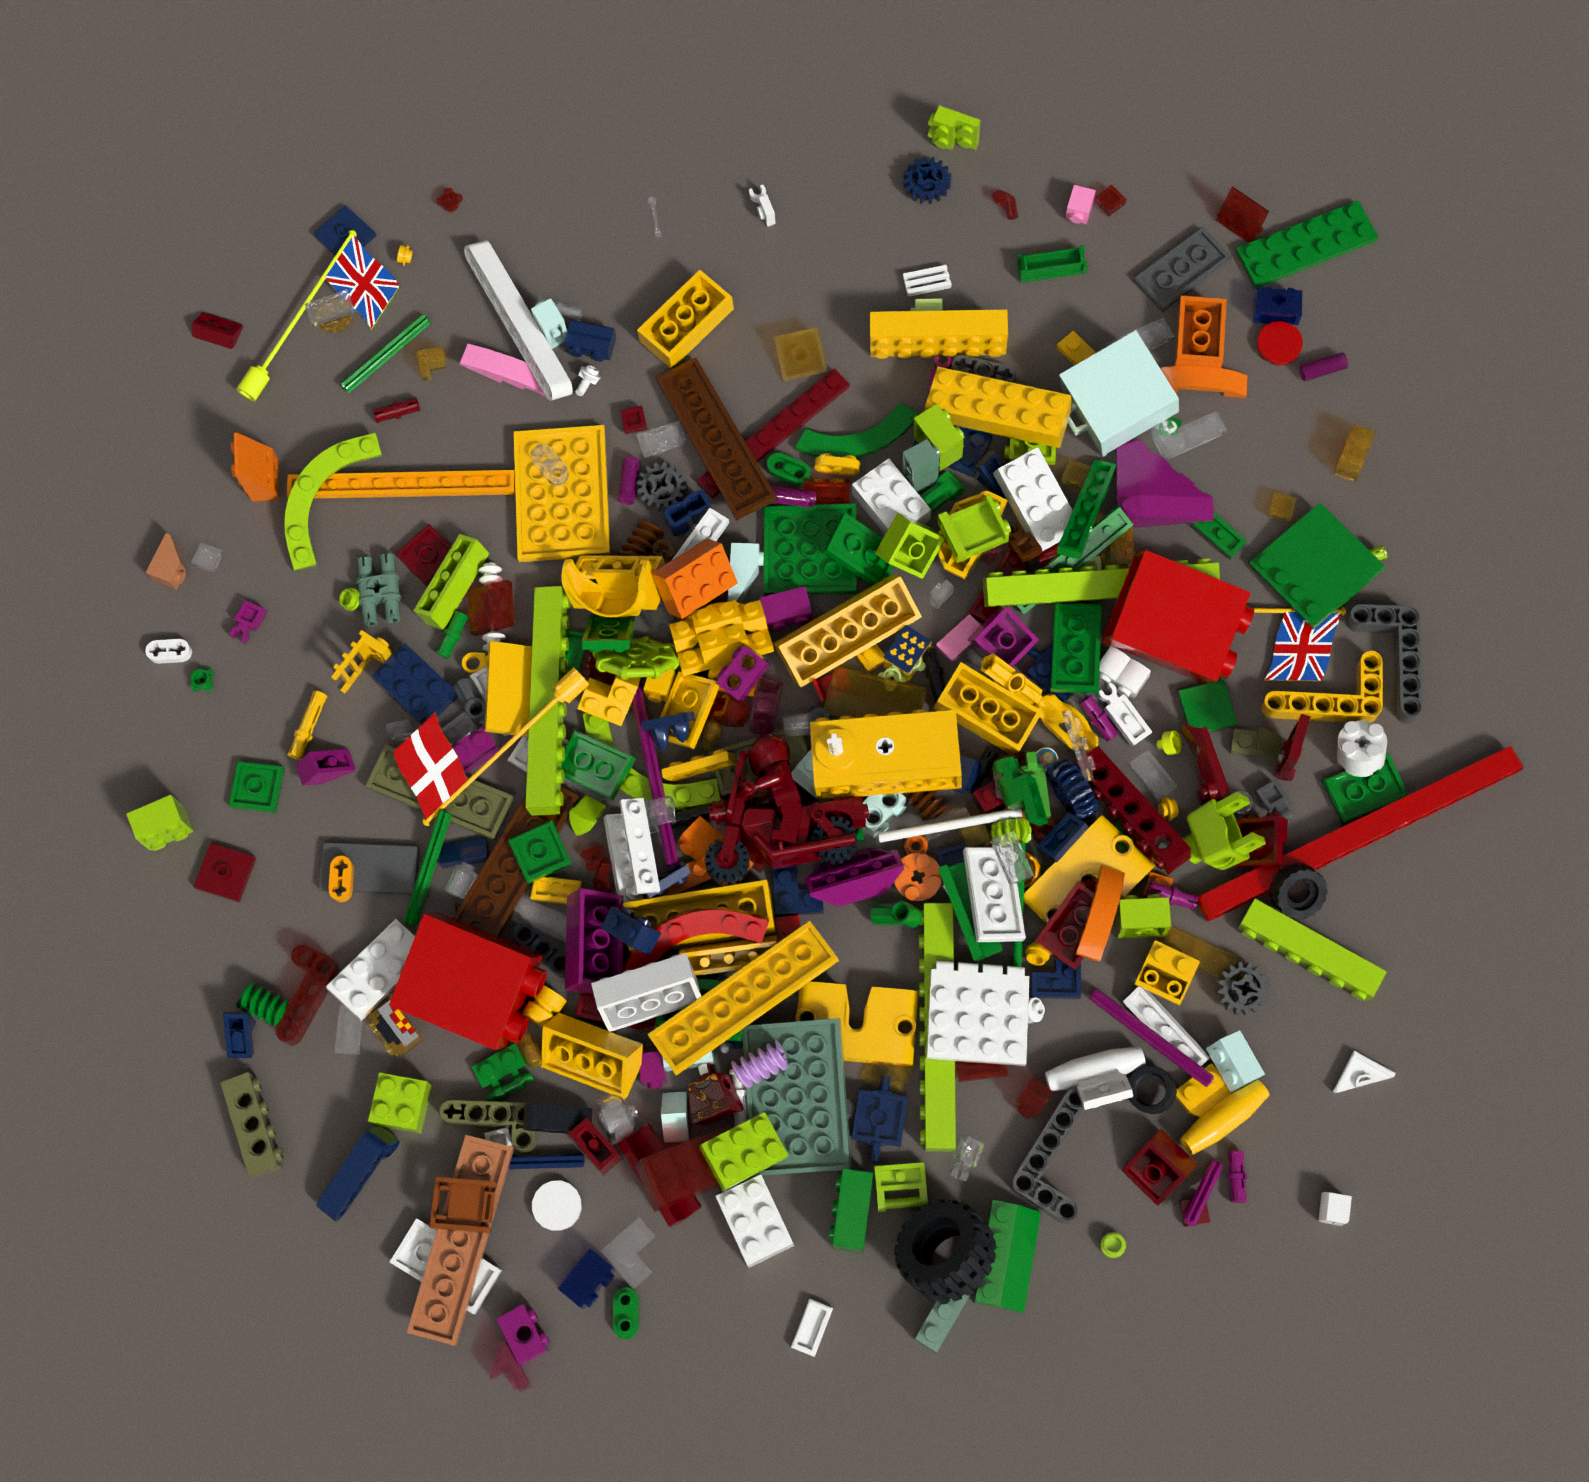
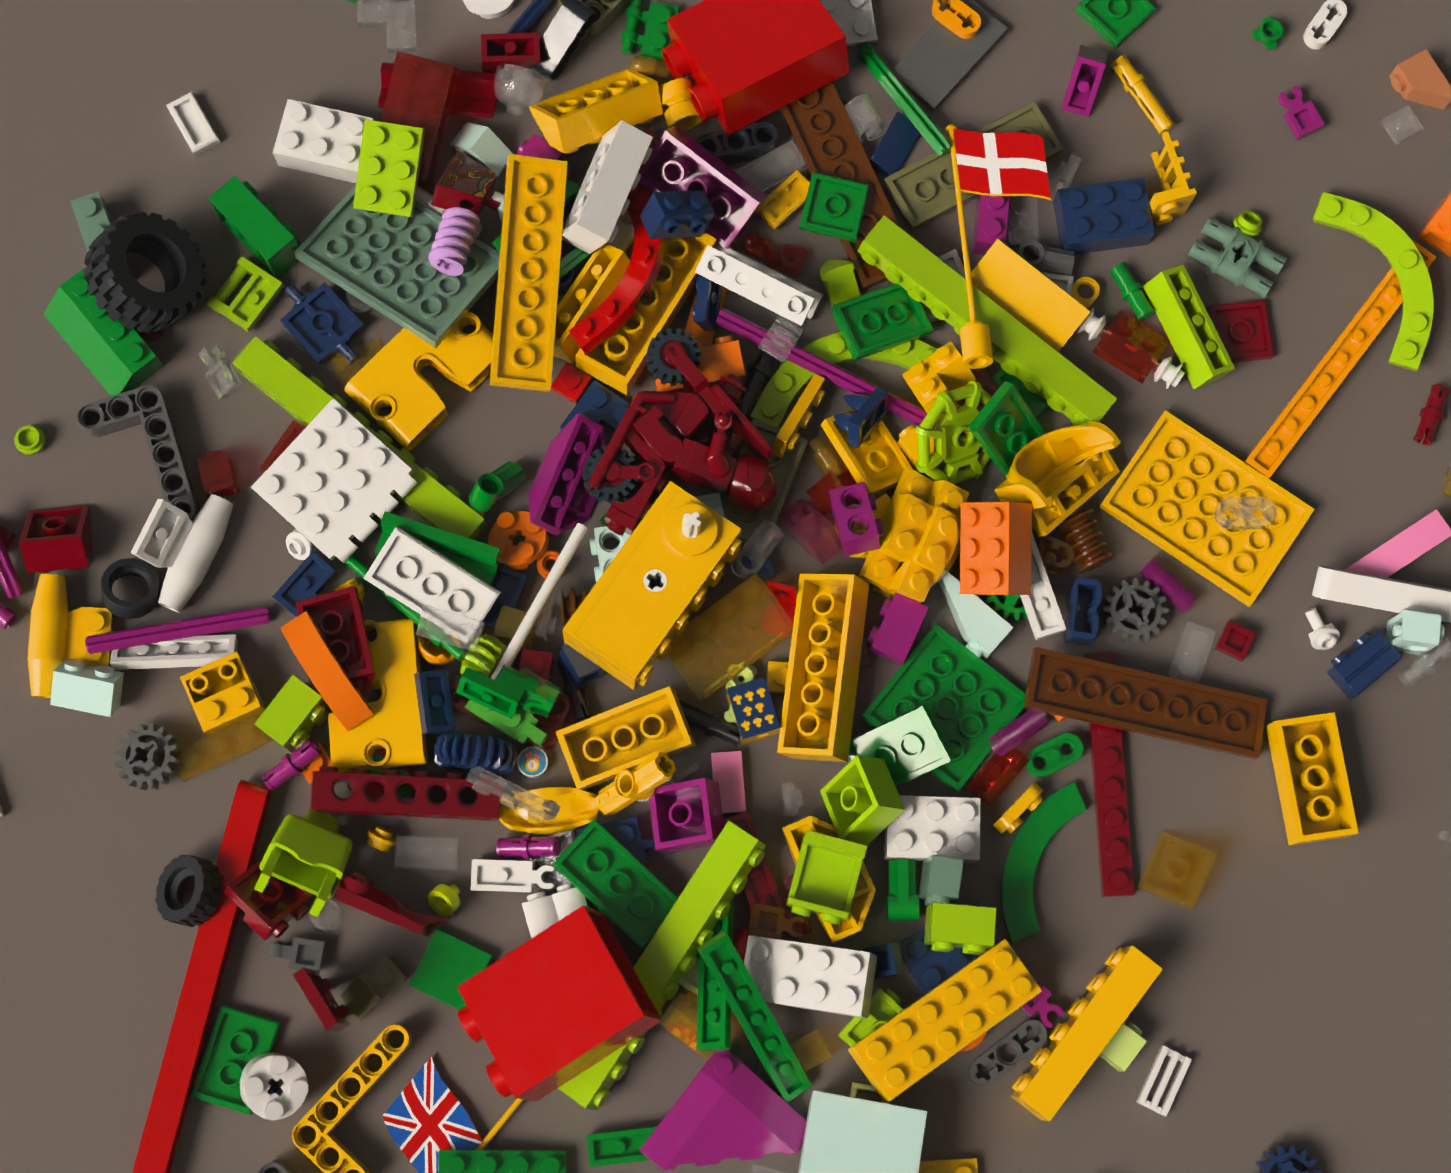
camera: 115 degrees right, 5 degrees up
white plate [749,185,776,227] -> none
lime brick [1238,899,1387,1001] -> none

